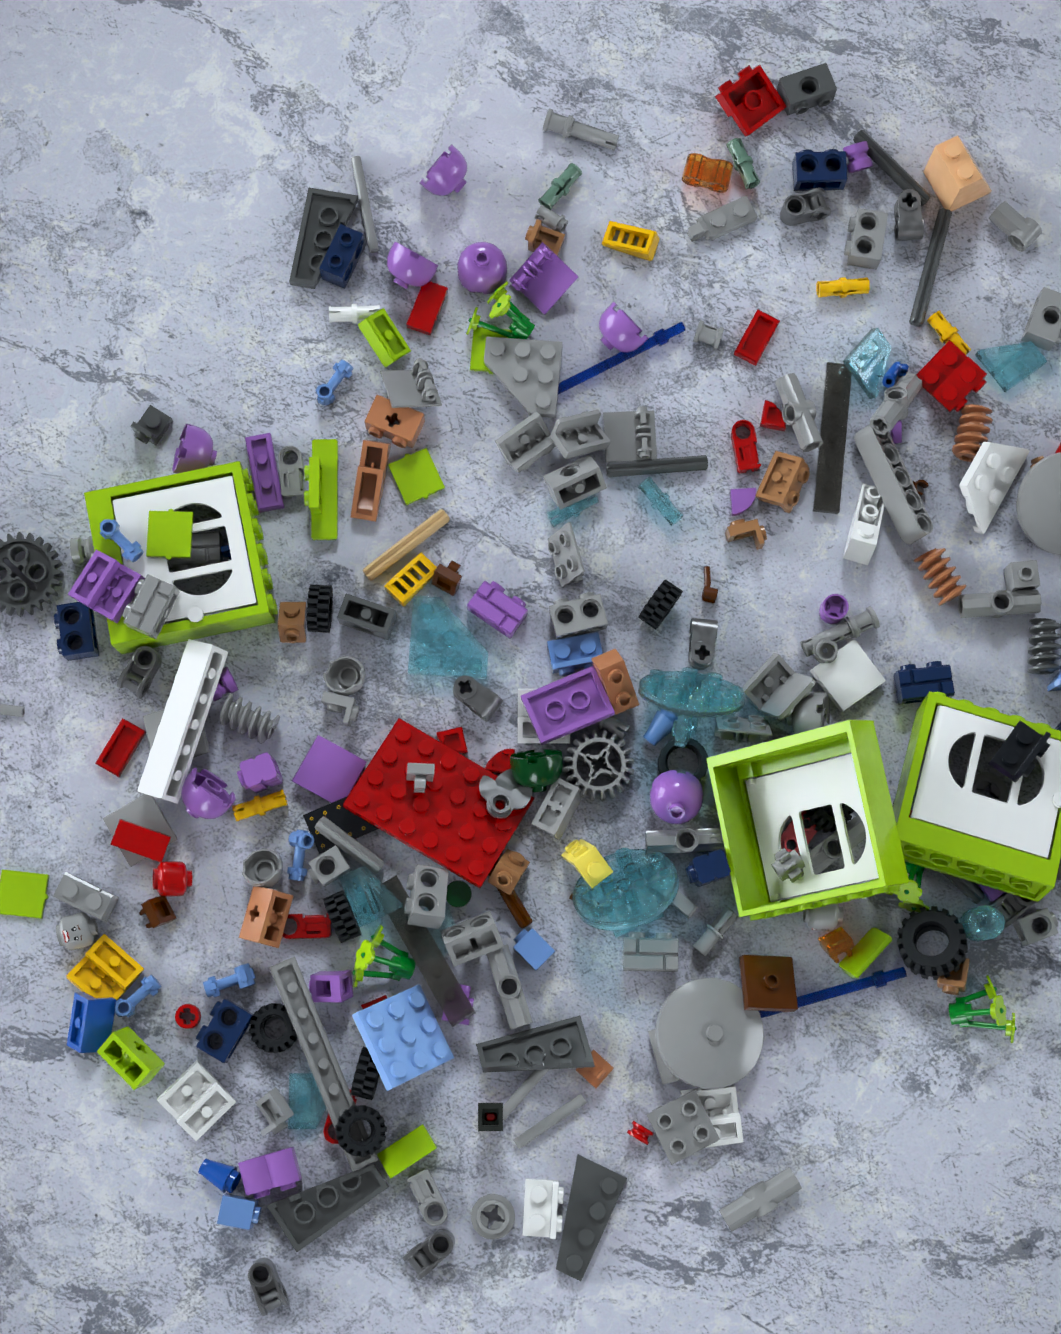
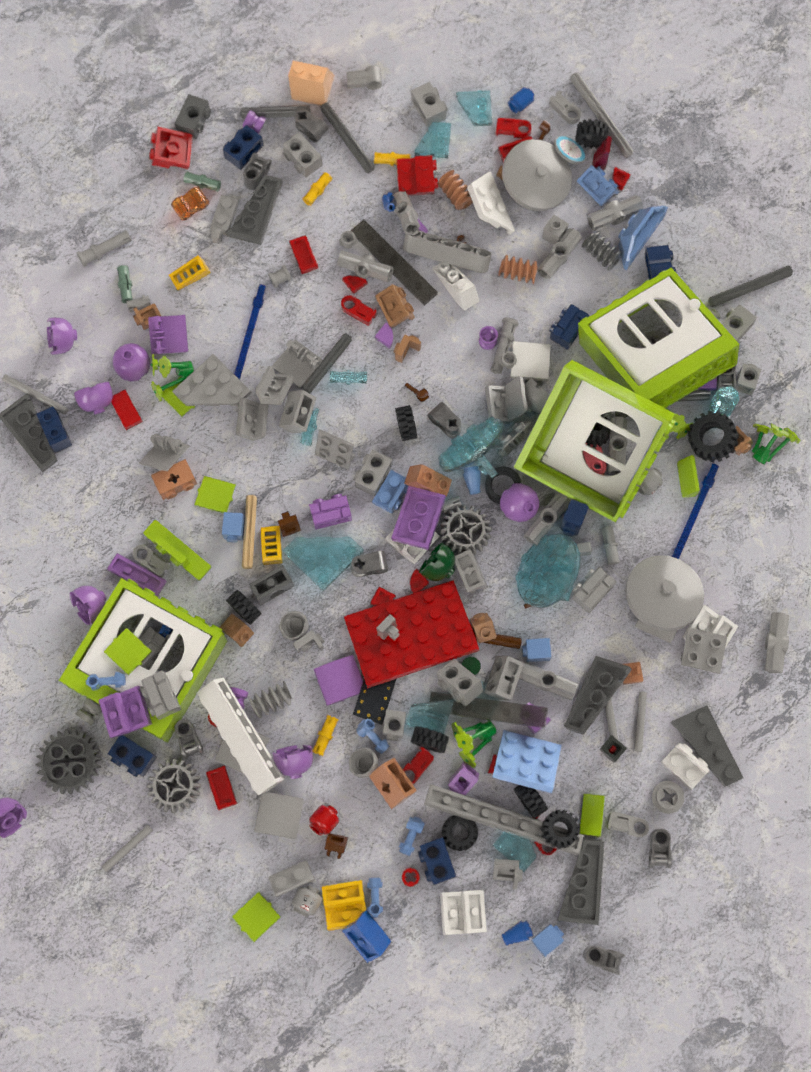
camera: 45 degrees left, 5 degrees down
lime brick [97,1026,165,1090] -> none
red tile [110,819,171,862] -> none
dark grey bracket [131,405,173,445] -> none
medium lavender brick [237,752,283,794] -> none
medium lavender brick [238,1146,302,1199] -> none
light grey axle [314,817,384,874] -> none
medium blue bar [315,359,354,405] -> none
white pin [329,304,380,324] -> none
nougat slope [350,440,391,522] -> none
lime slope [358,308,411,367] -> none
flat silver plate [479,769,532,819] -> none
light yellow bracket [561,839,613,888] -> none
medium lavender cylinder [599,301,649,353] -> none
red bush [627,1121,654,1145] -> none
reddish brown plate [739,955,798,1012] -> none
light grey gear [771,848,805,883] -> none
clear orange tile [818,927,855,963] -> none
clear light blue wing [843,327,892,399] -> none
black bracket [988,721,1051,783] -> none
none -> light grey gear [147,758,202,814]
none -> medium blue brick [222,512,245,543]
none -> dark grey wing [226,175,283,245]
none -> light grey plate [339,231,357,249]

